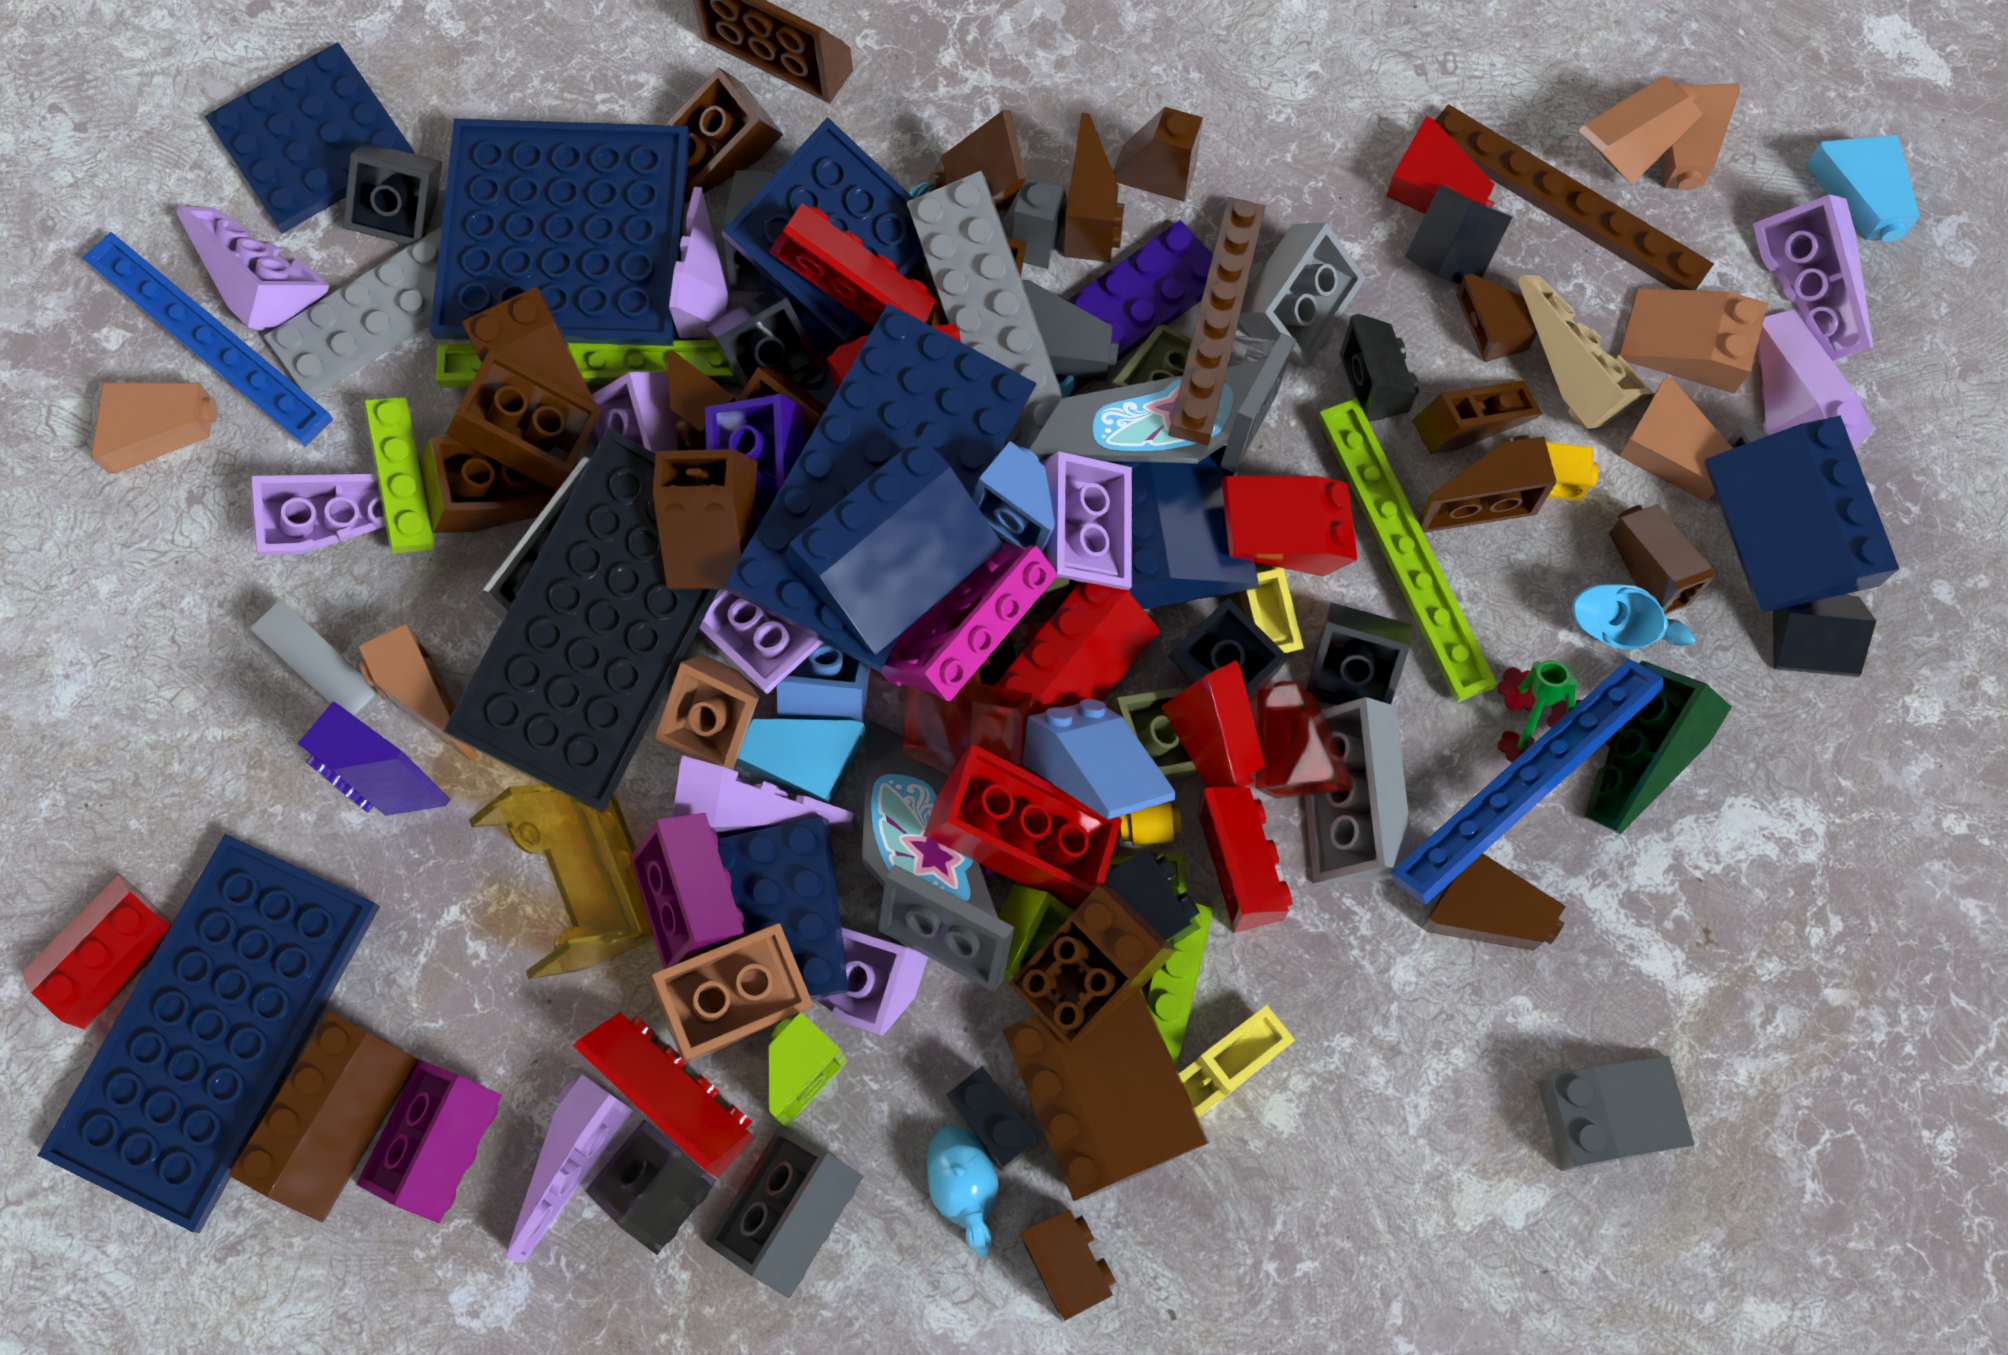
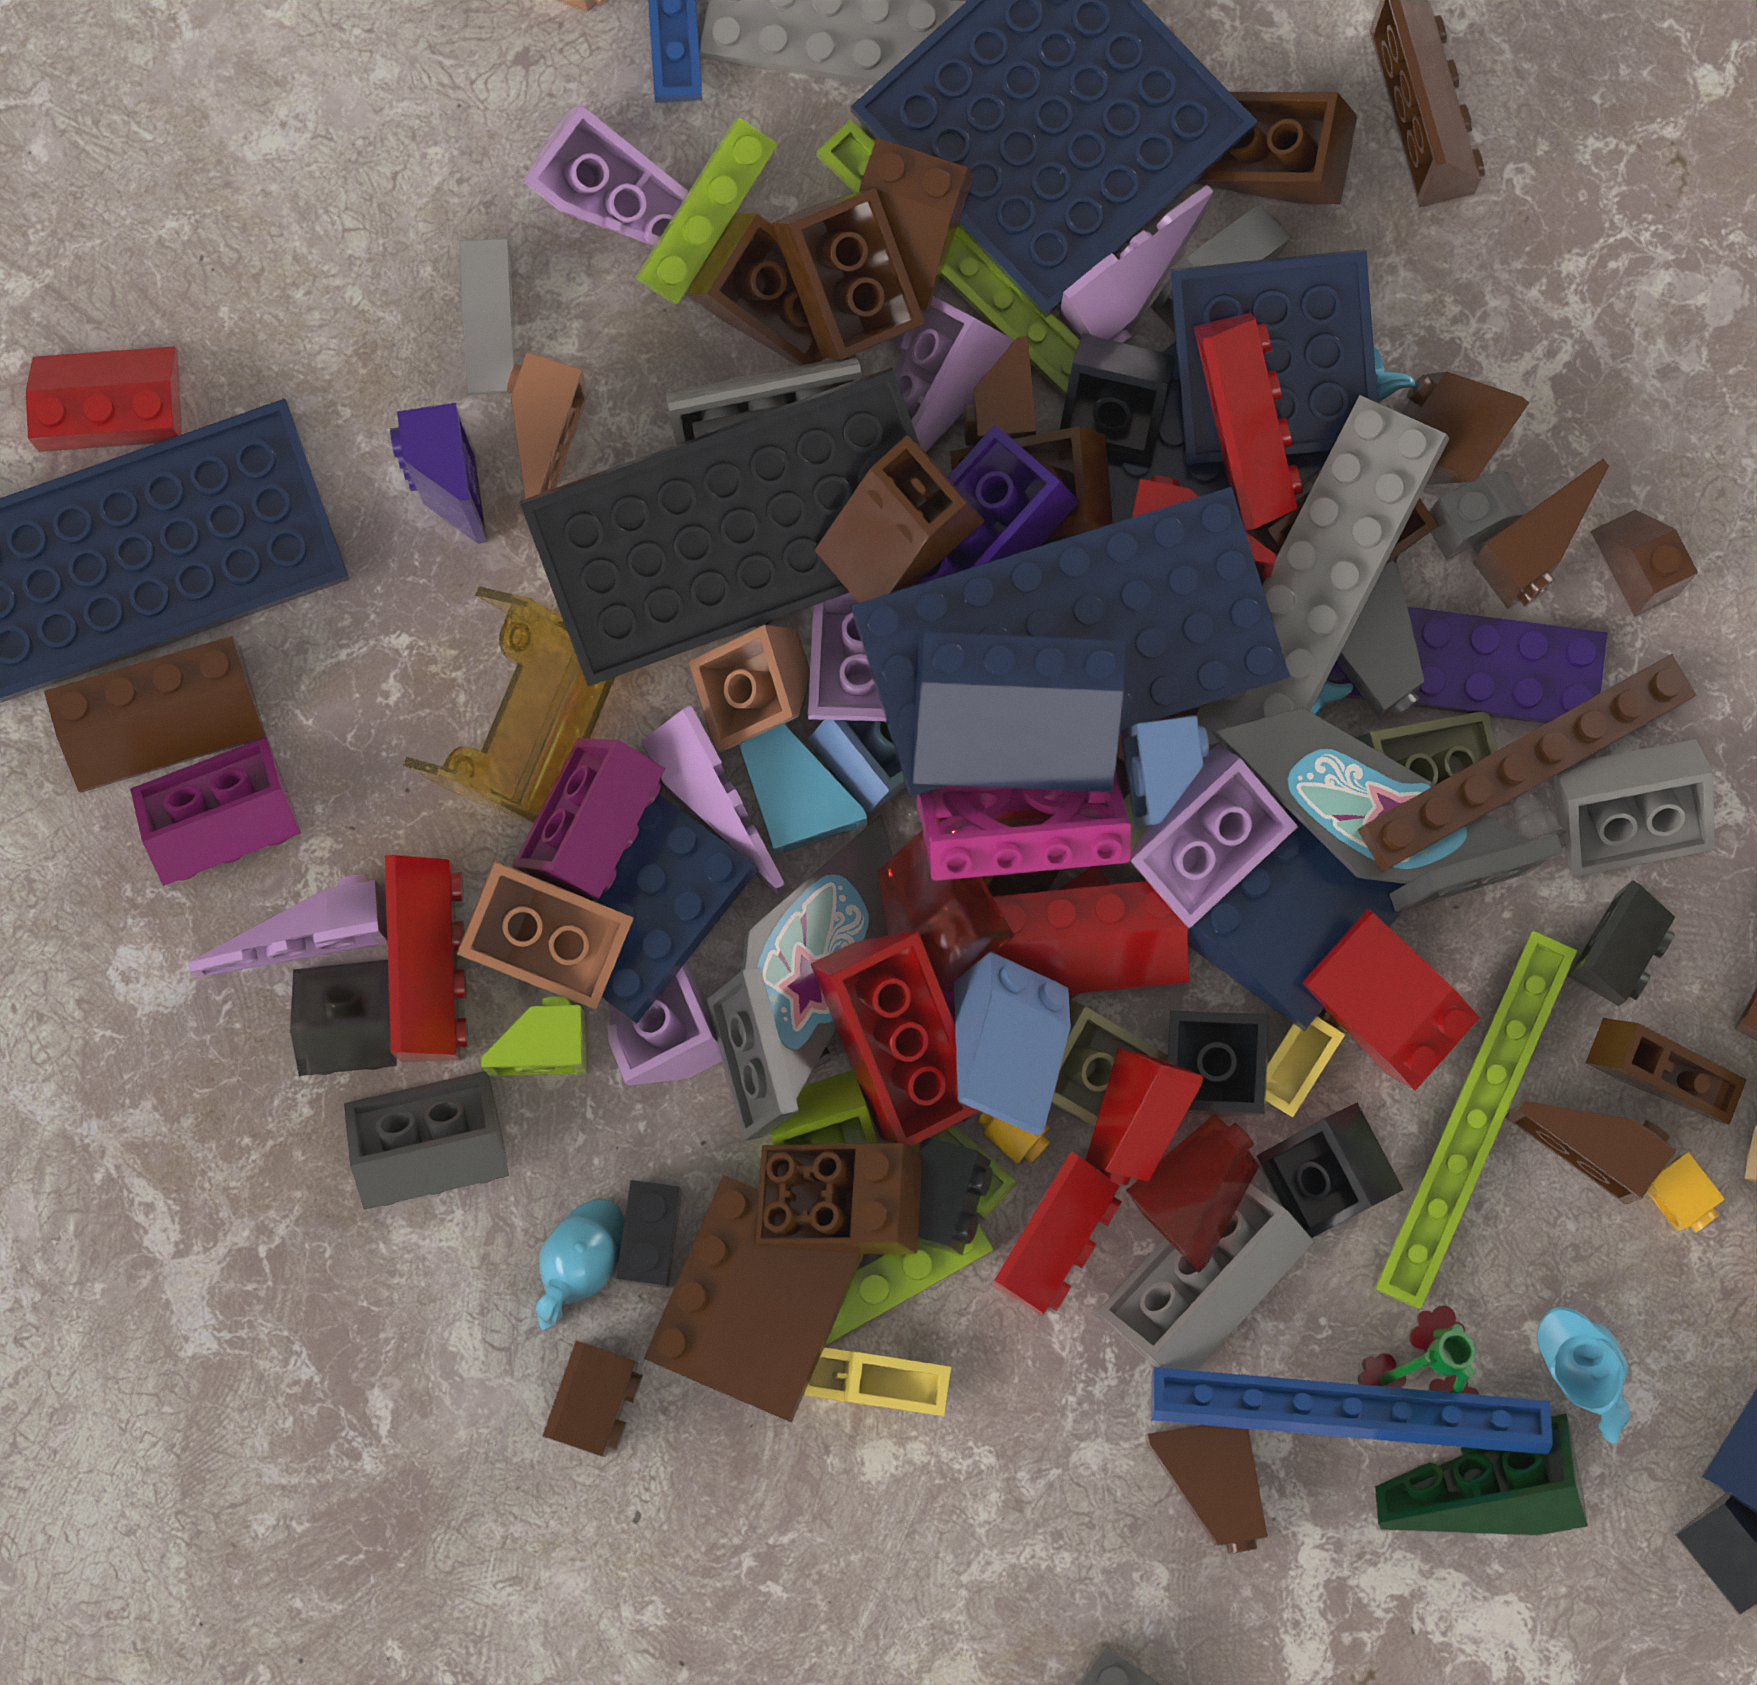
camera: 45 degrees right, 10 degrees up
reddish brown slope [1609,504,1717,615] -> none

